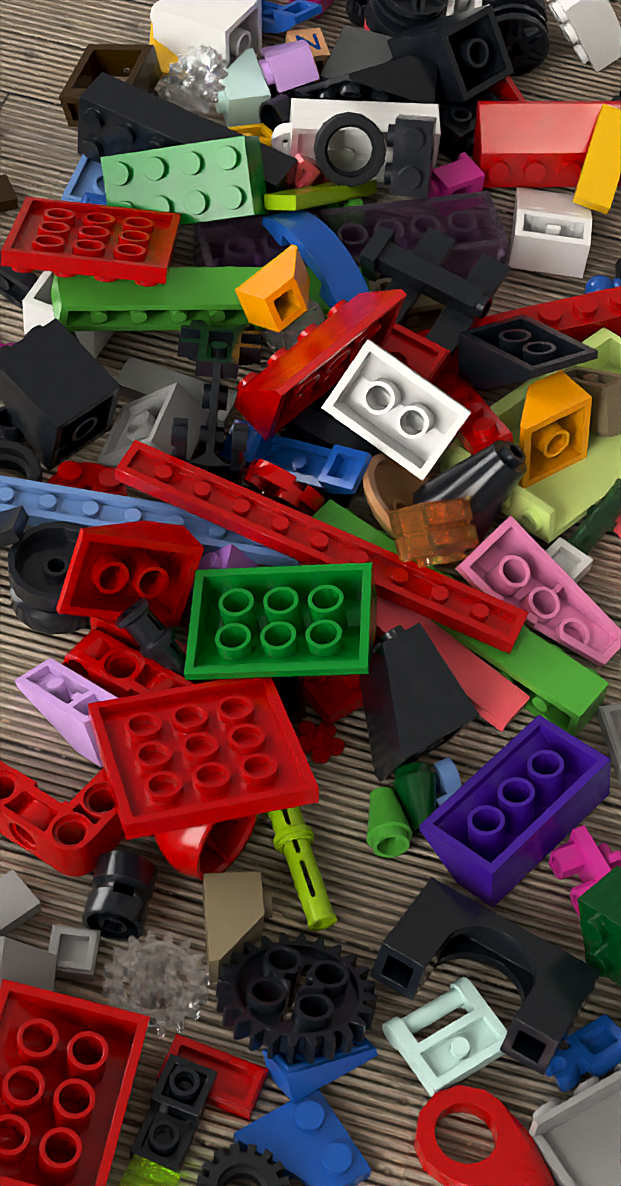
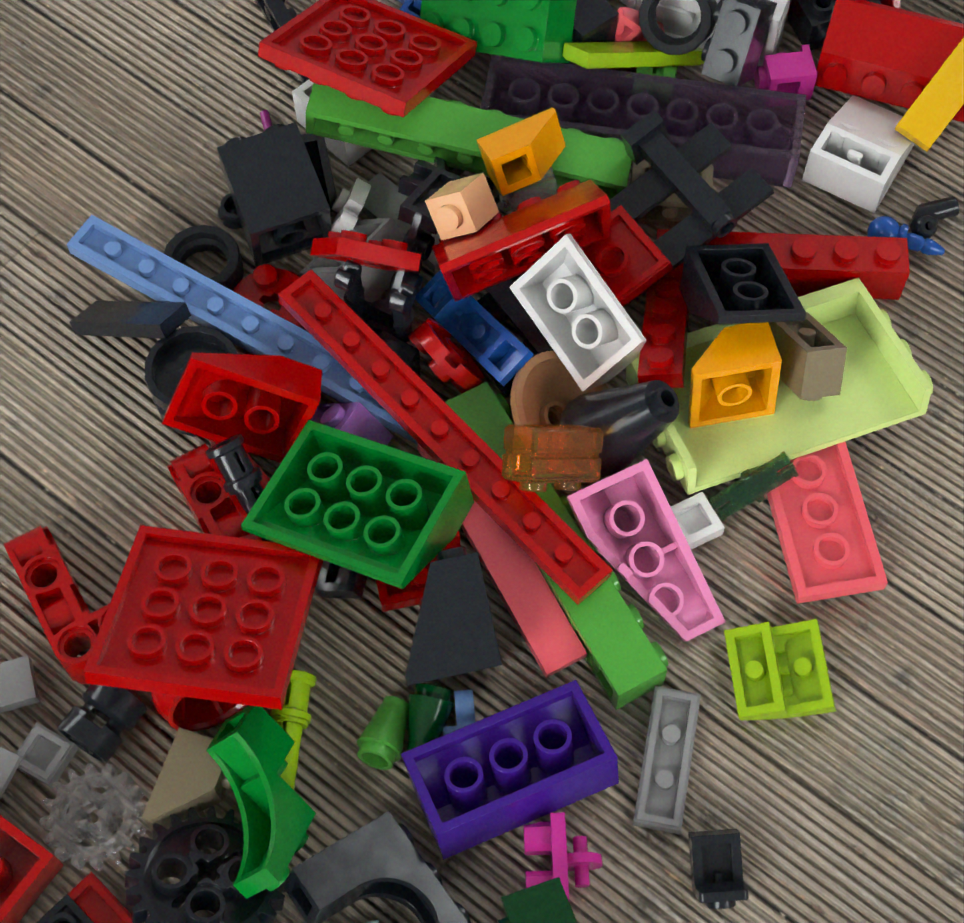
camera: 30 degrees right, 10 degrees up
lavender slope [15,658,117,767] -> none
blue slope [262,210,370,309] -> none
red plant [297,721,345,764] -> none
none -> green arch [206,706,316,899]
none -> red plate [310,230,421,272]
none -> white plate [331,178,371,233]
none -> light nougat brick [425,172,499,241]

